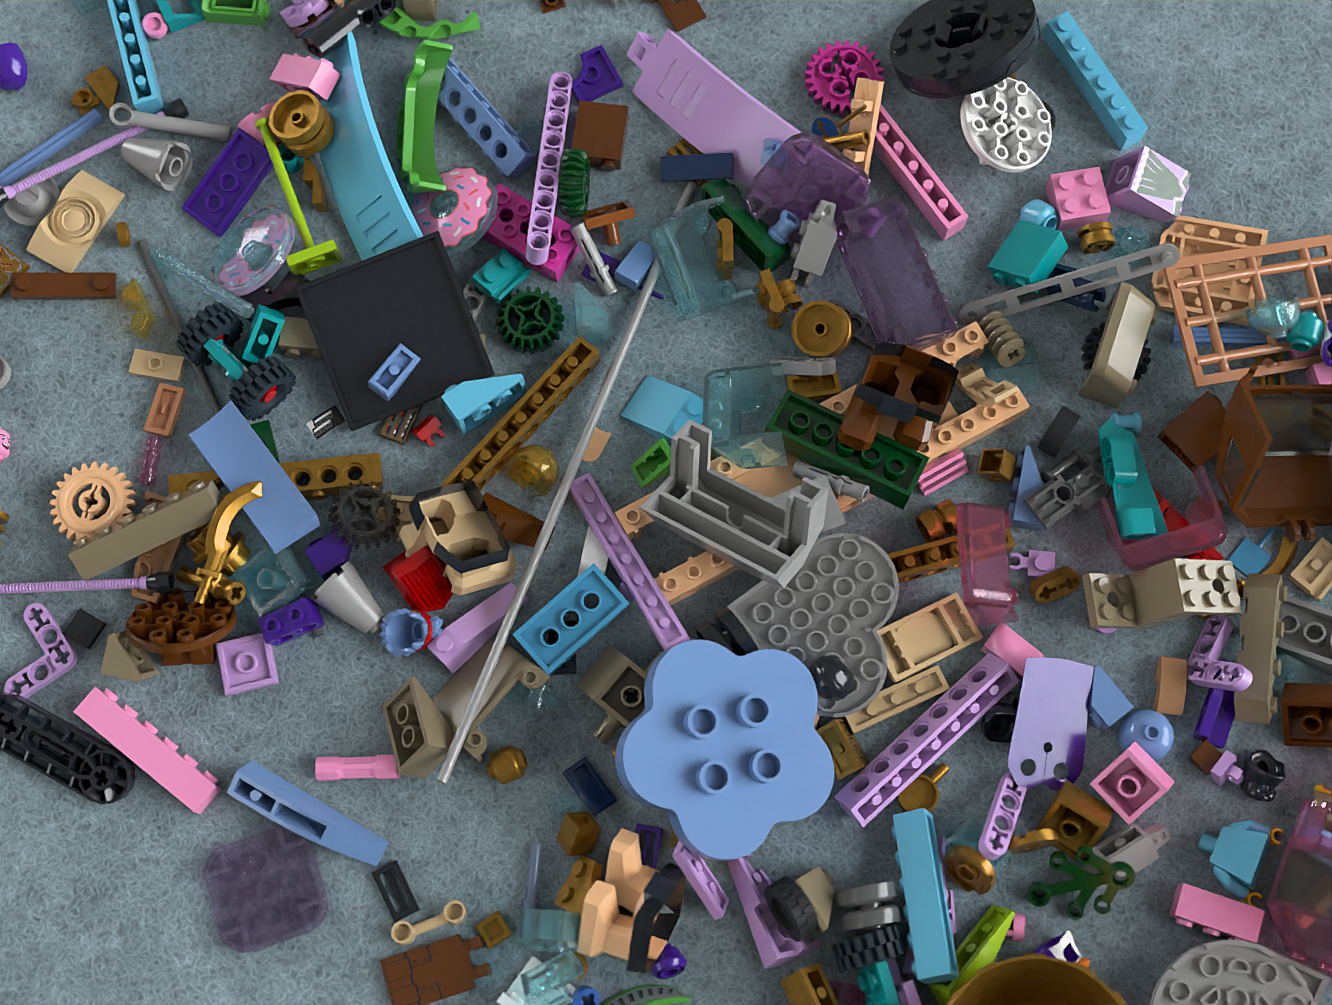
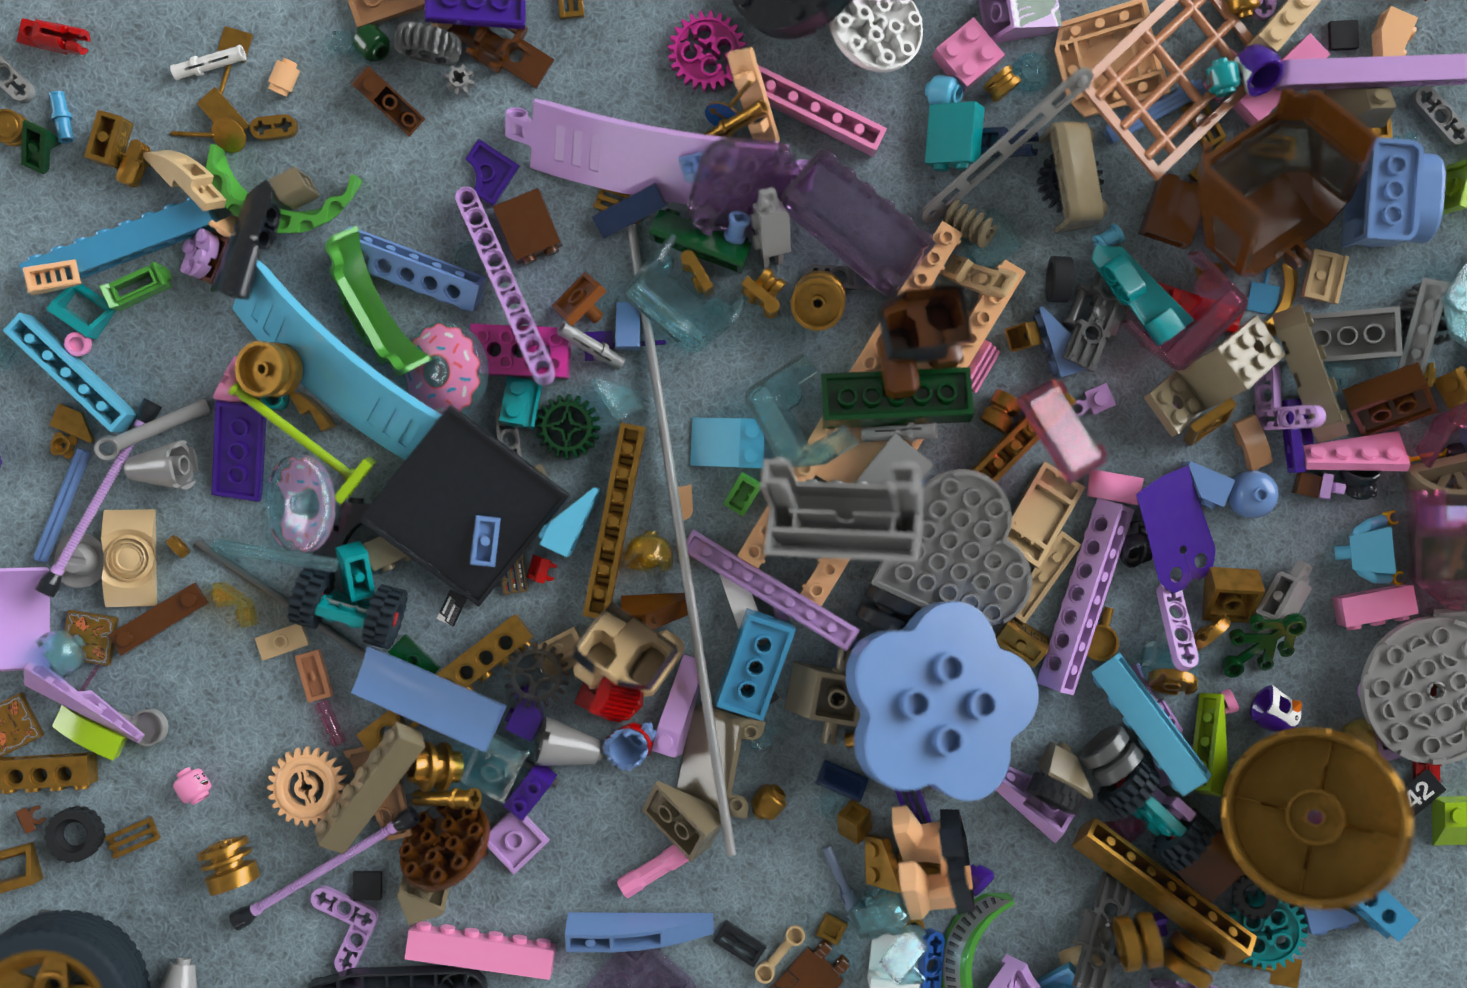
camera: 30 degrees left, 15 degrees up
pearl gold sword [194,481,262,604] -> none
bright pink brick [270,53,341,100] -> none
dark green gear [558,148,590,217] -> none
lavender tile [672,840,729,920] -> none
light grey beam [769,356,836,375] -> none
pearl gold tile [785,369,842,401] -> none
black hair [809,656,854,702] -> none
pearl gold beam [1030,566,1081,603] -> none
bright pink brick [1090,741,1175,825] -> none
clear light blue cylinder [1244,294,1301,339] -> none
none -> pearl gold tile [1184,398,1236,446]
none -> bright pink wing [1303,431,1410,471]

